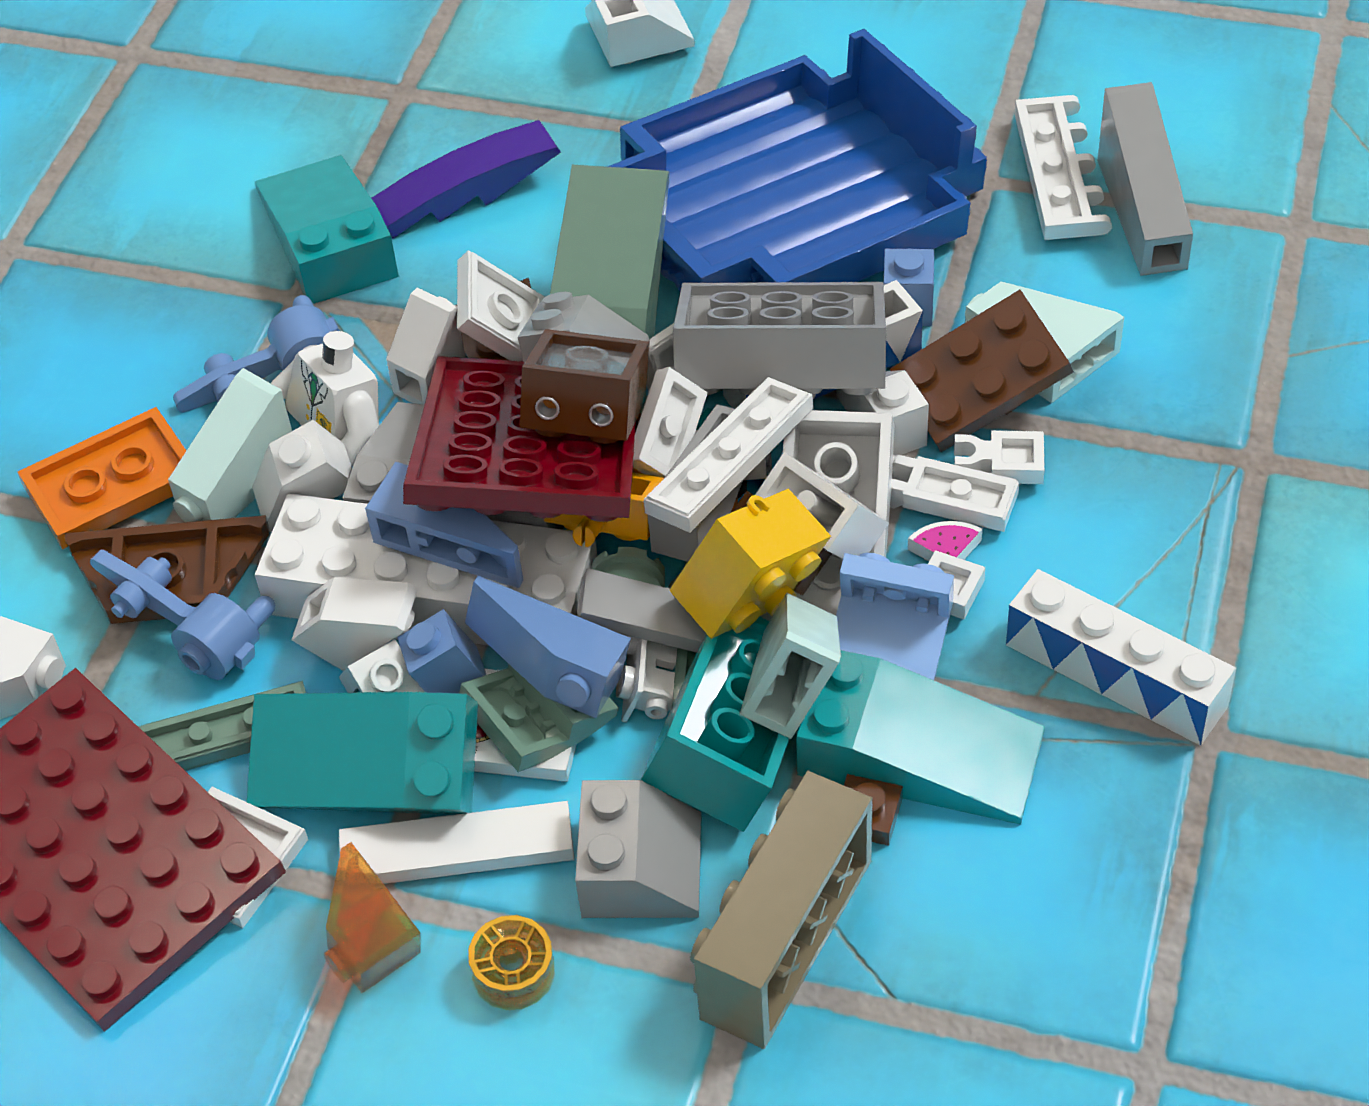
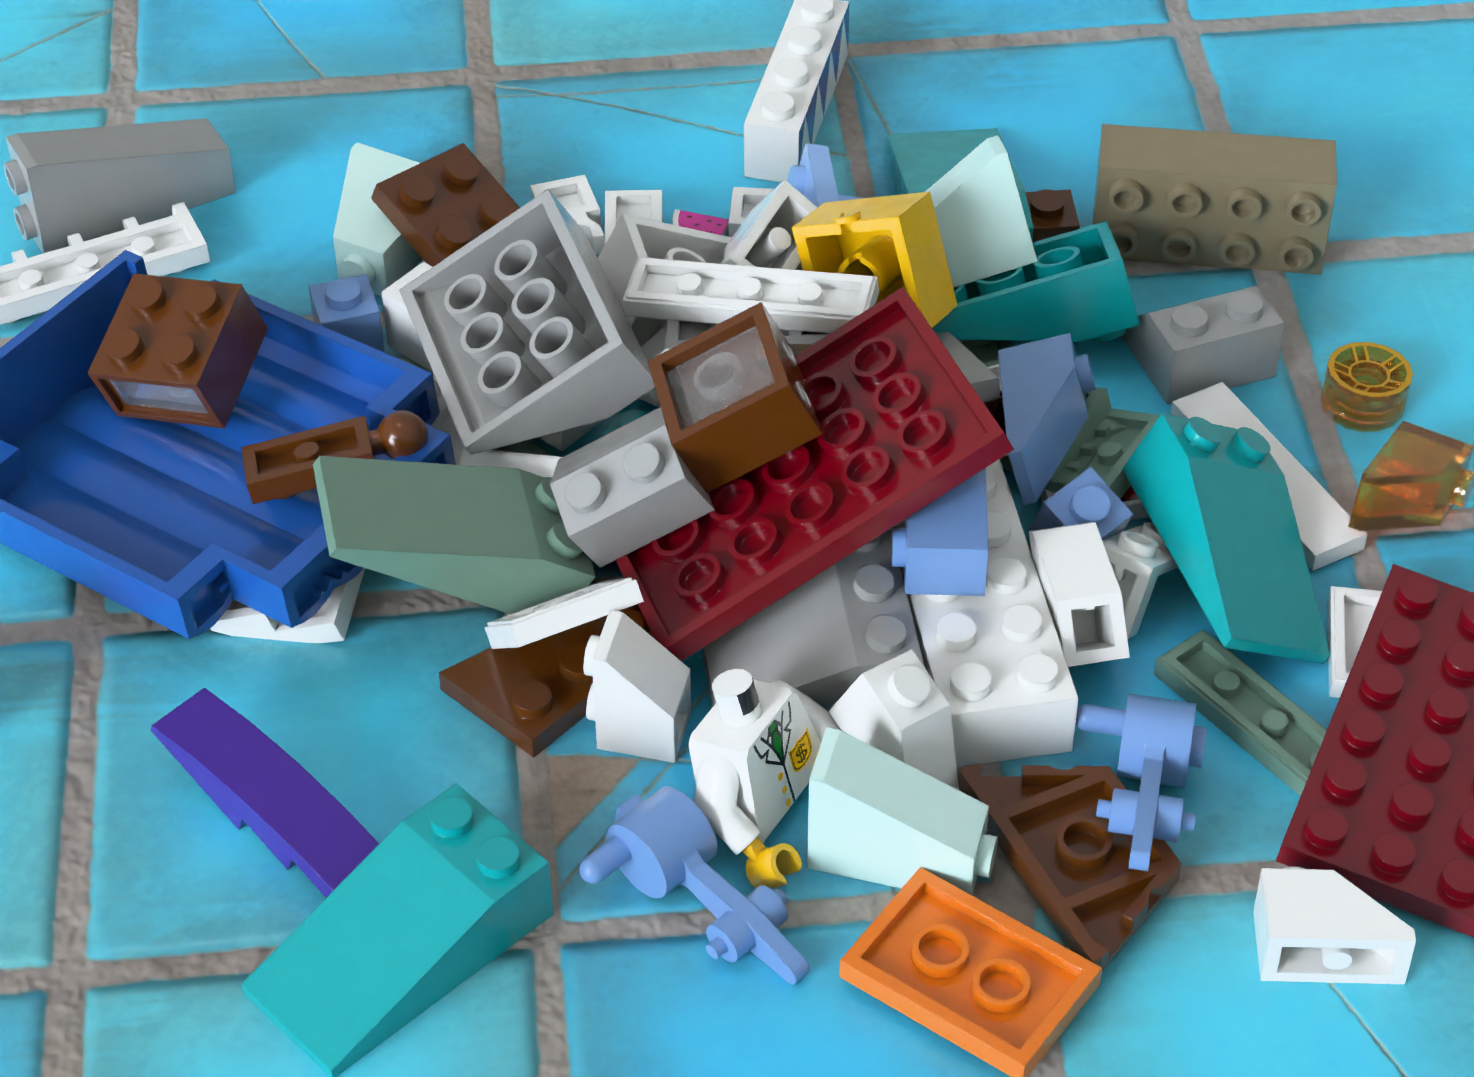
camera: 115 degrees left, 5 degrees down
none -> reddish brown piece [88,274,268,429]
none -> reddish brown plate [241,410,428,504]

